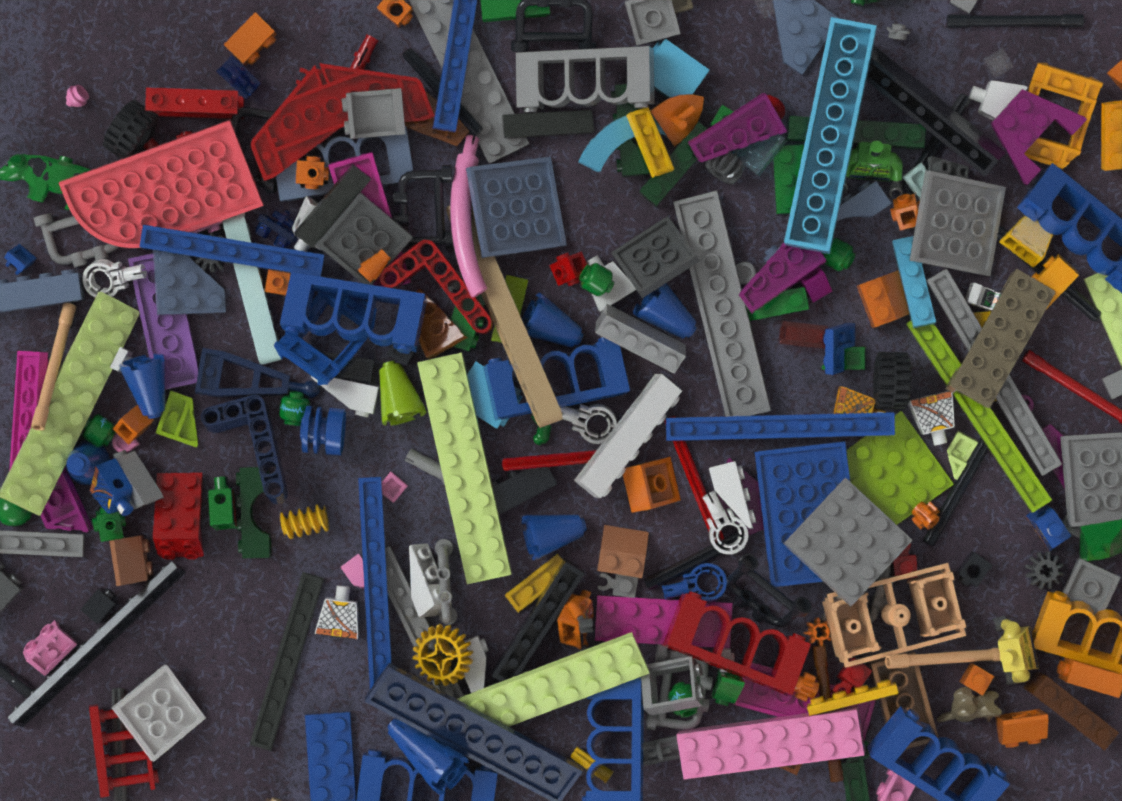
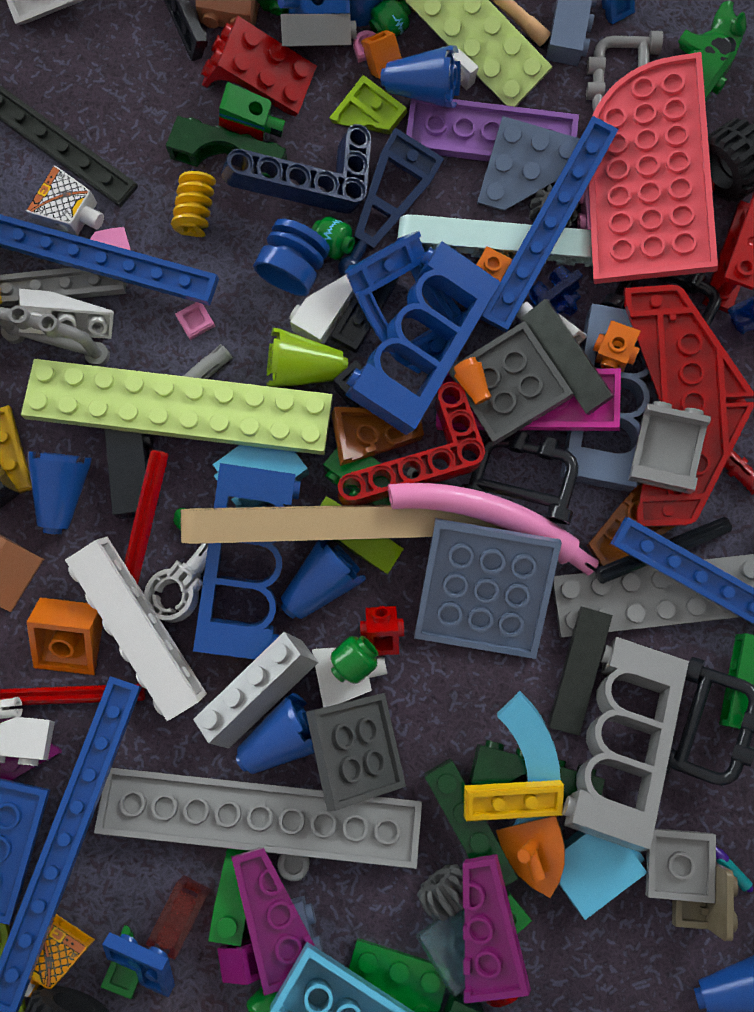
camera: 110 degrees right, 10 degrees down
white pin [82,259,147,298] -> none

